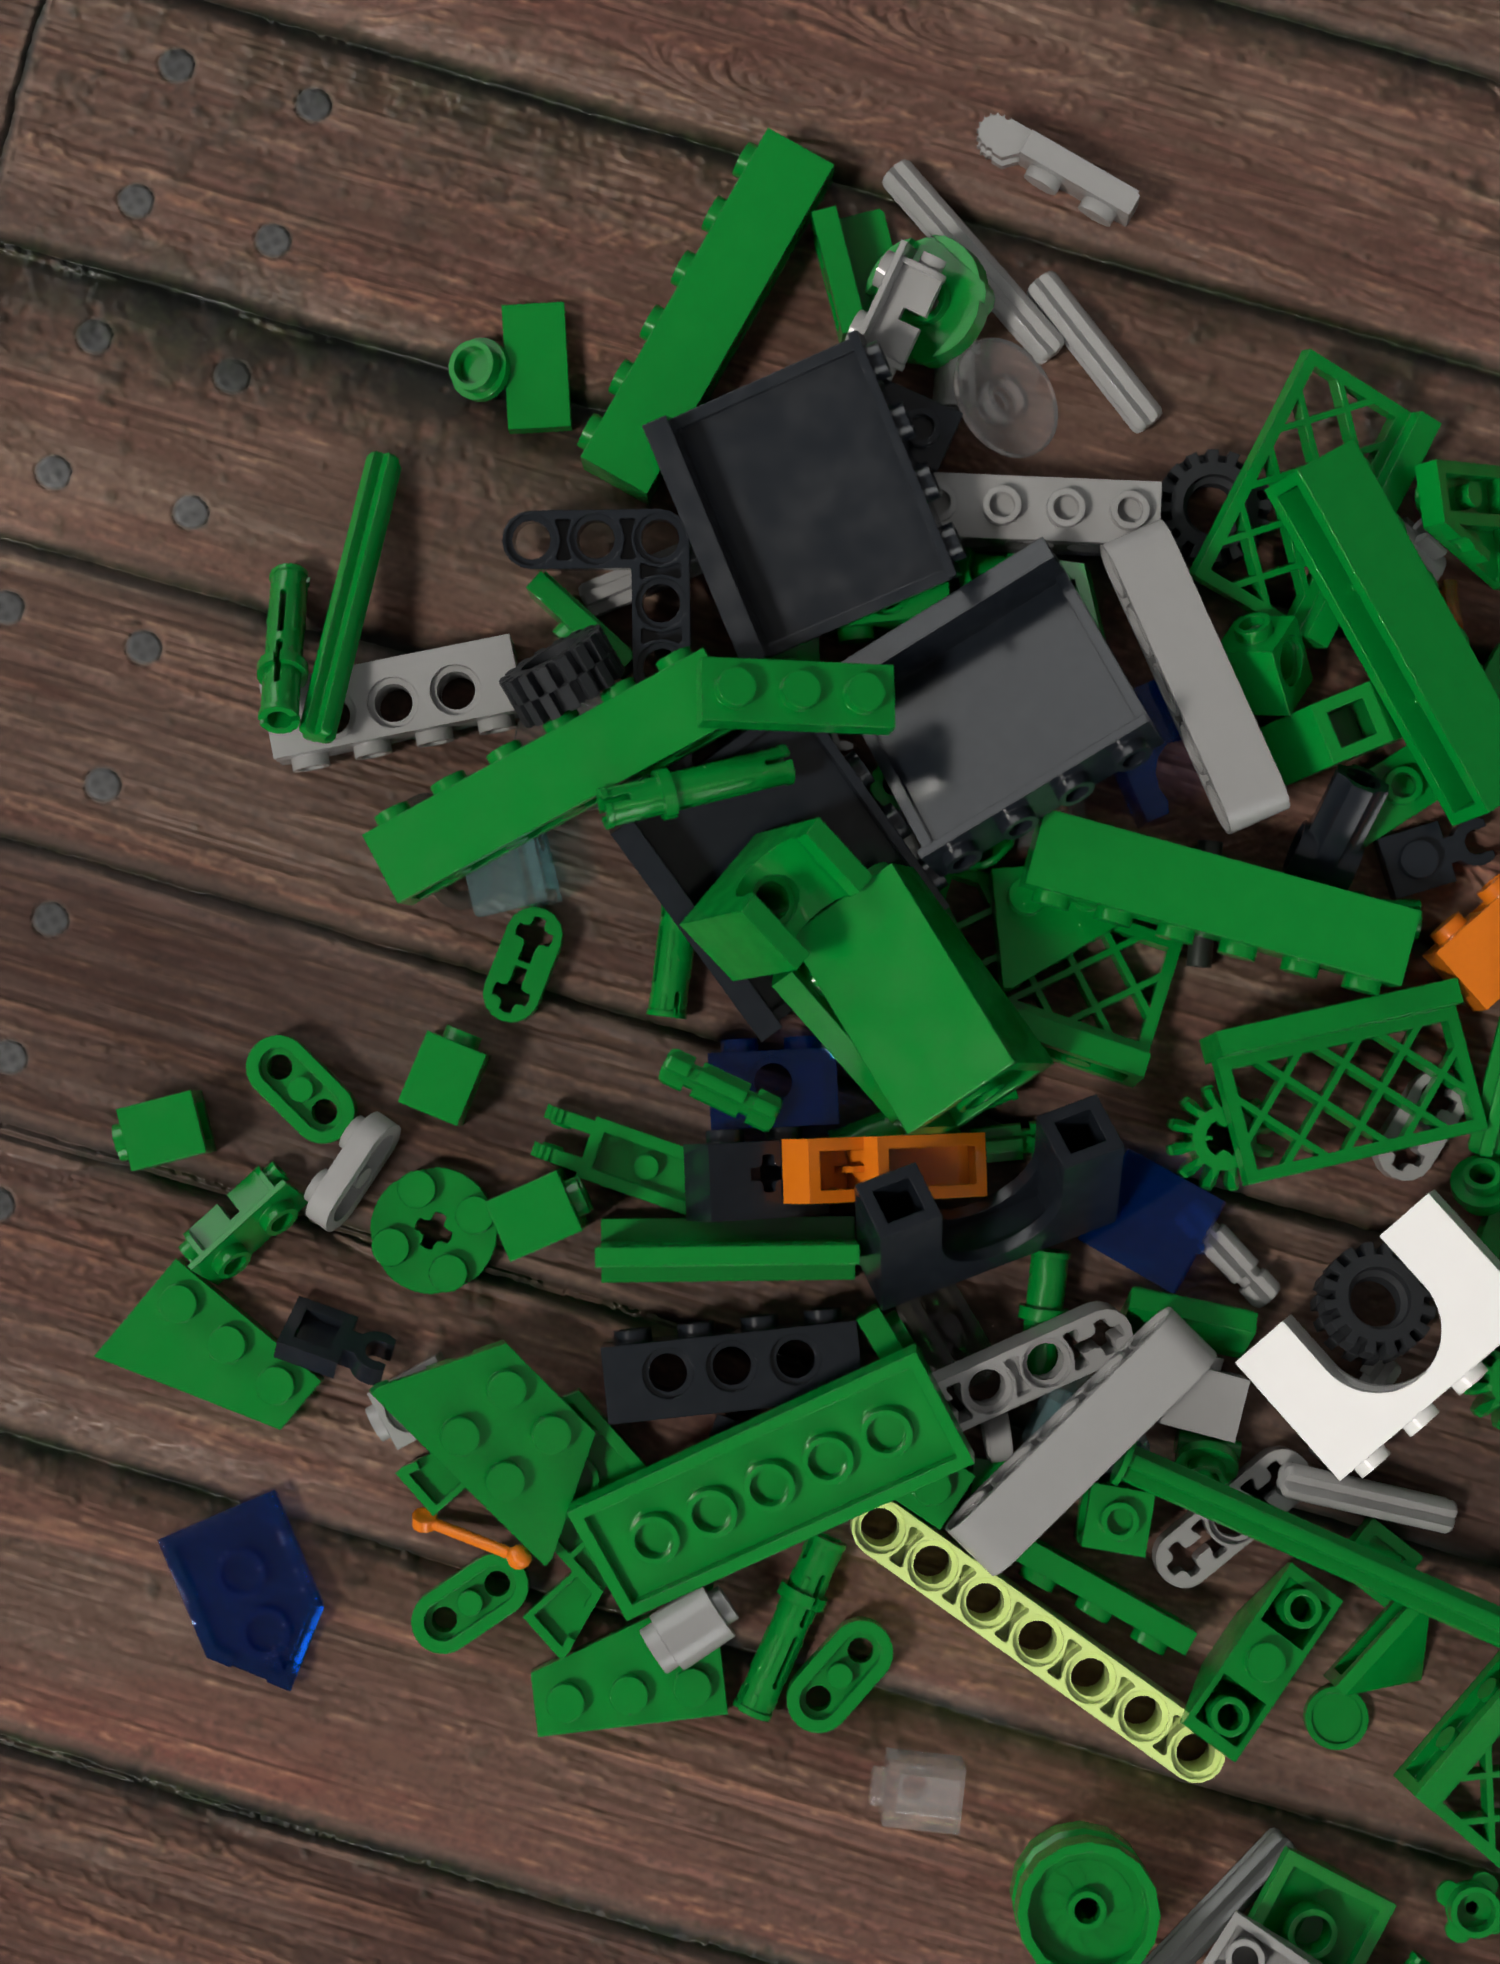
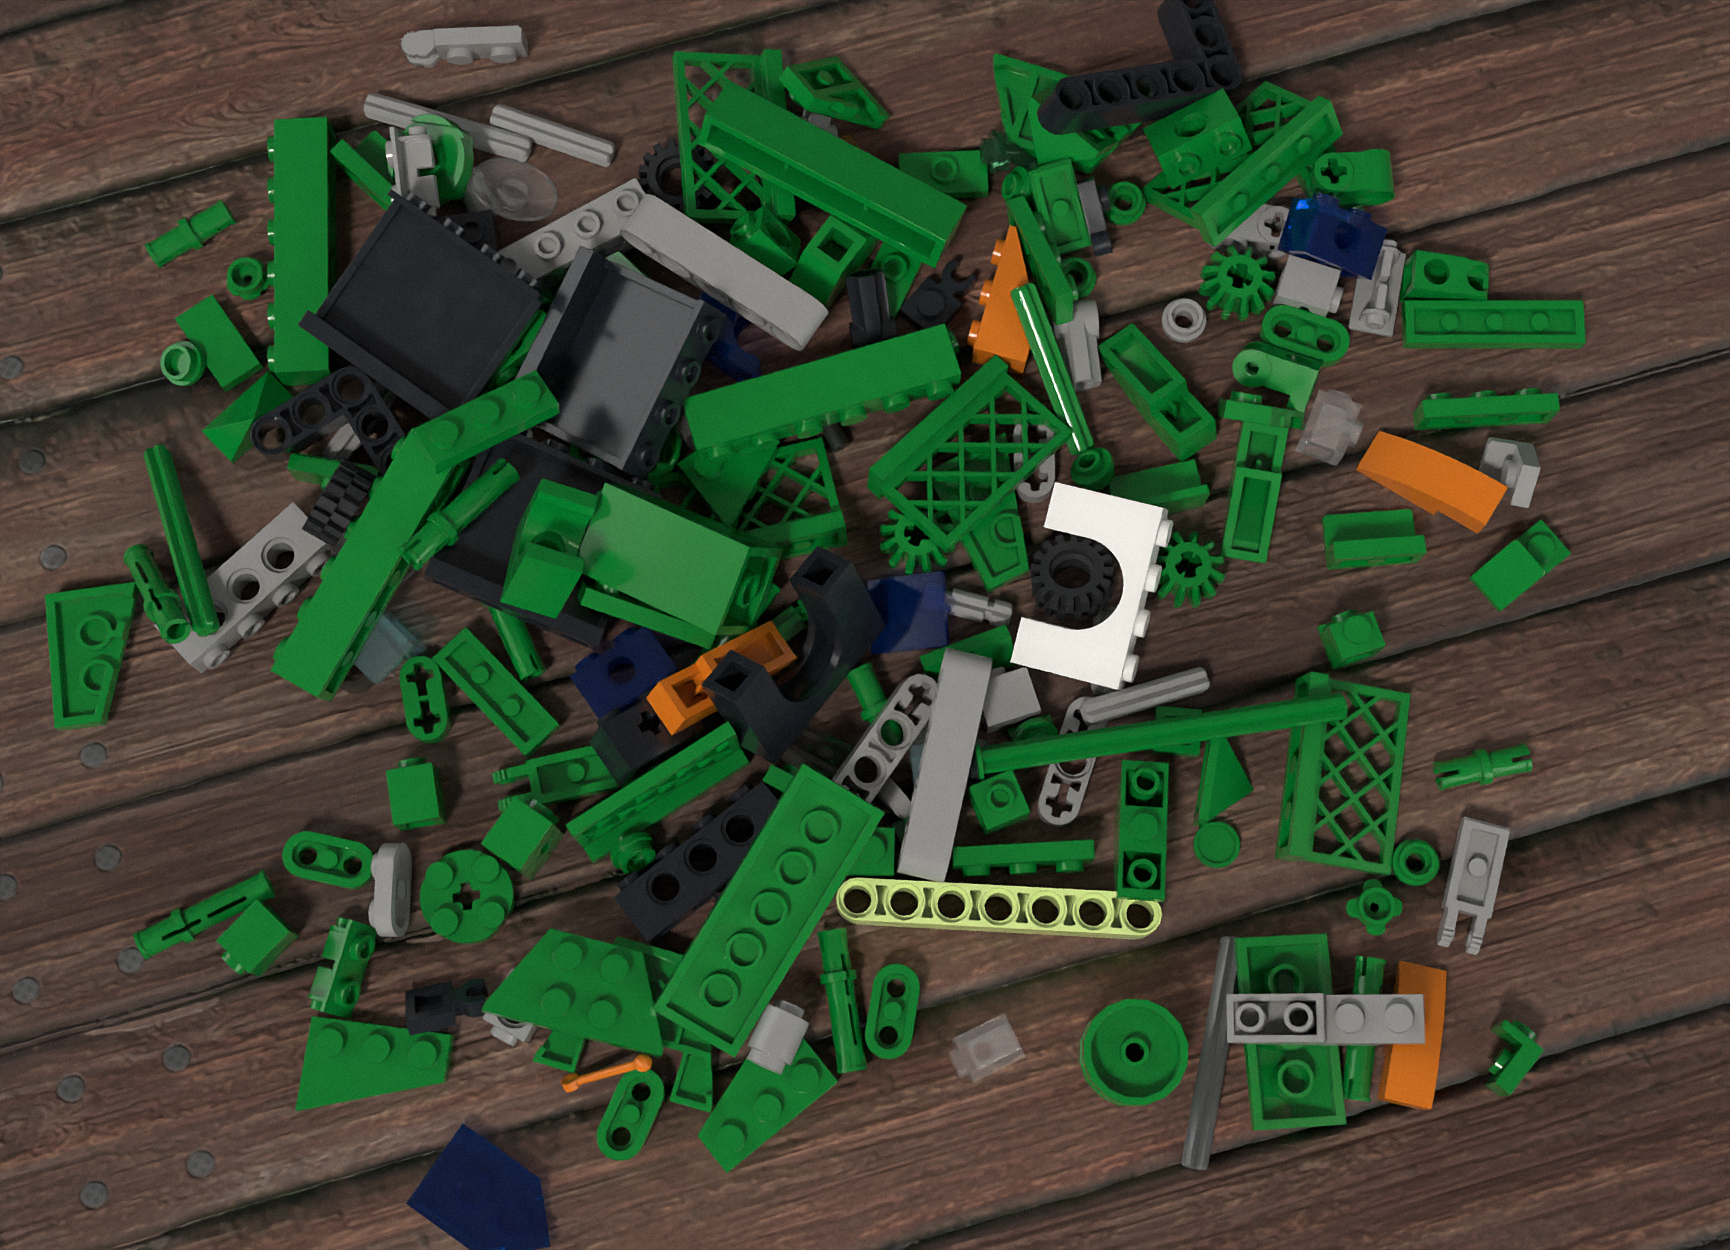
camera: 30 degrees left, 10 degrees down
green axle [658,1049,783,1132] -> none
none -> green wing [45,582,140,731]
none -> green pin [133,870,276,960]
none -> green pin [144,199,237,269]
none -> green slope [202,371,293,464]
none -> green plate [226,257,269,300]
none -> green plate [432,627,561,759]
none -> green plate [610,832,656,875]
none -> green wing [932,433,1029,594]

